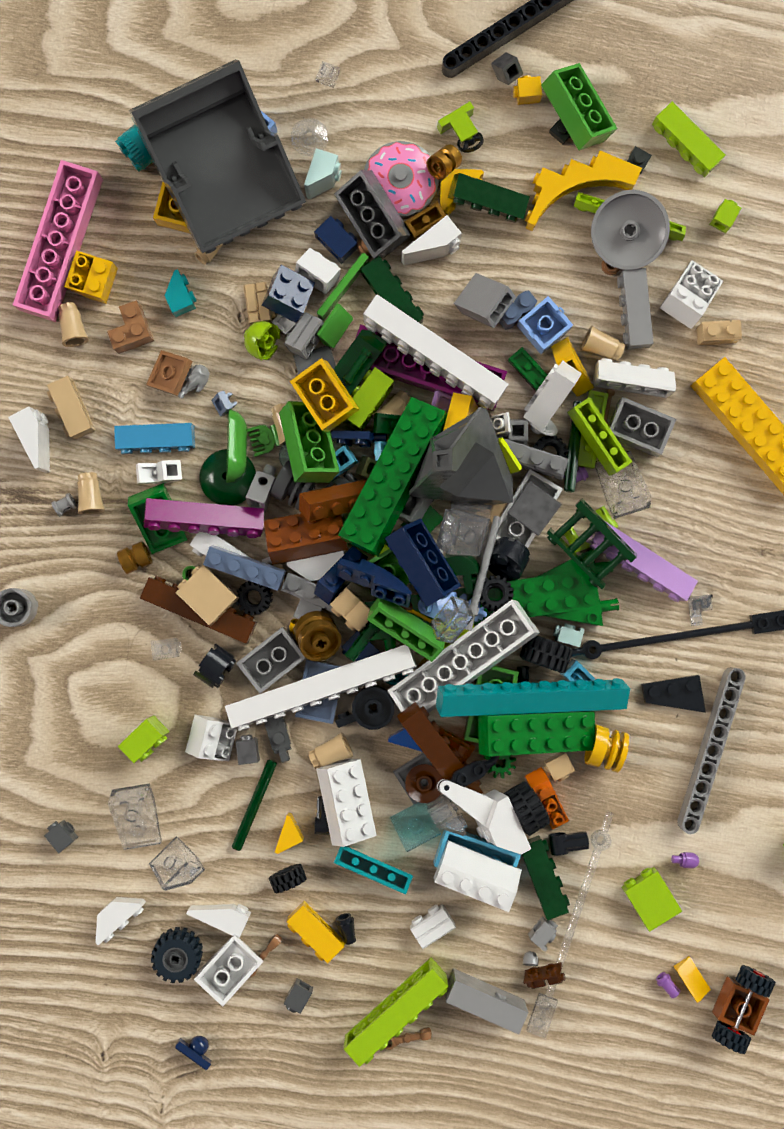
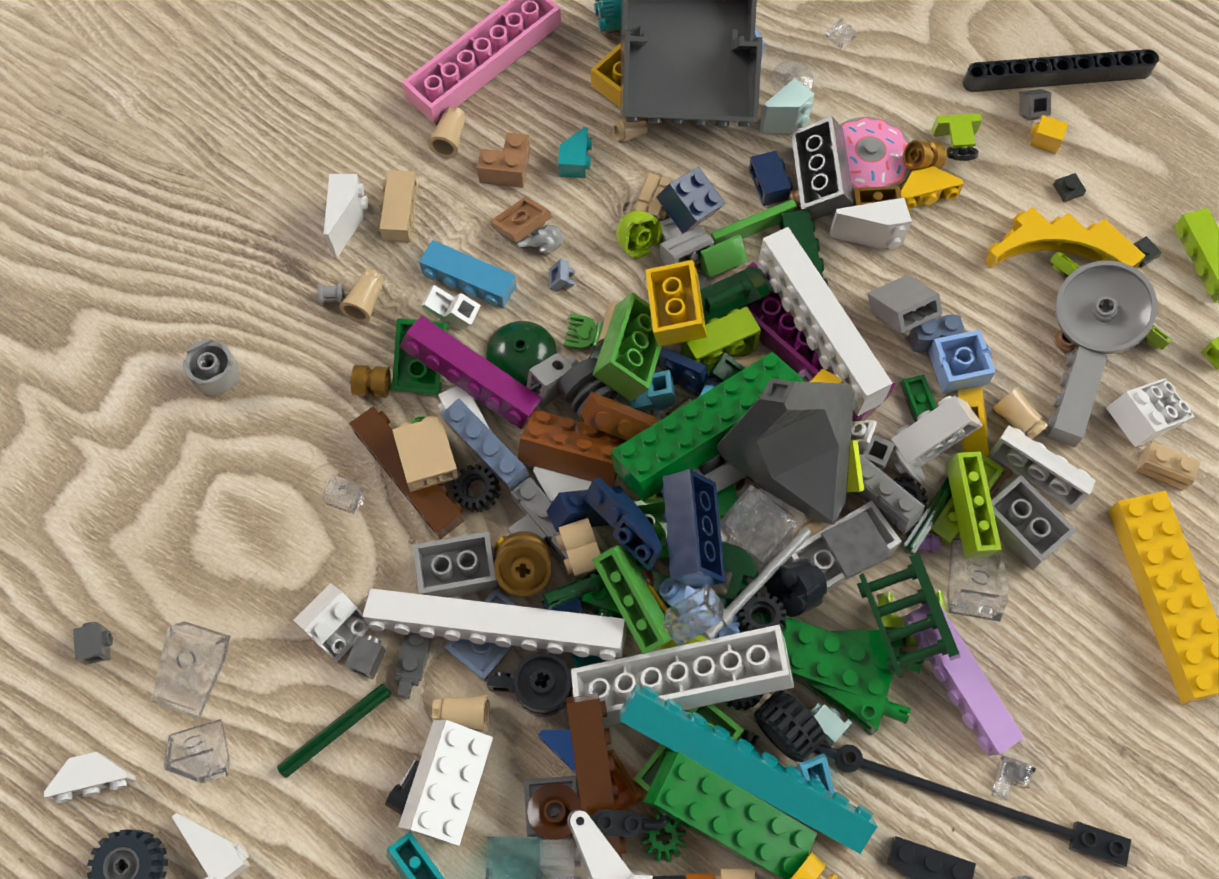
camera: 30 degrees right, 20 degrees down
yellow slope [64,250,118,304] -> none
lime brick [118,715,170,763] -> none
black brick [193,644,236,688] -> none
bright green brick [226,410,247,483] -> none
black tyre [269,864,307,894] -> none
yellow slope [274,812,304,854] -> none
white brick [295,248,341,294] -> none
dark green brick [448,173,530,223] -> none
bright green brick [541,63,618,151] -> none

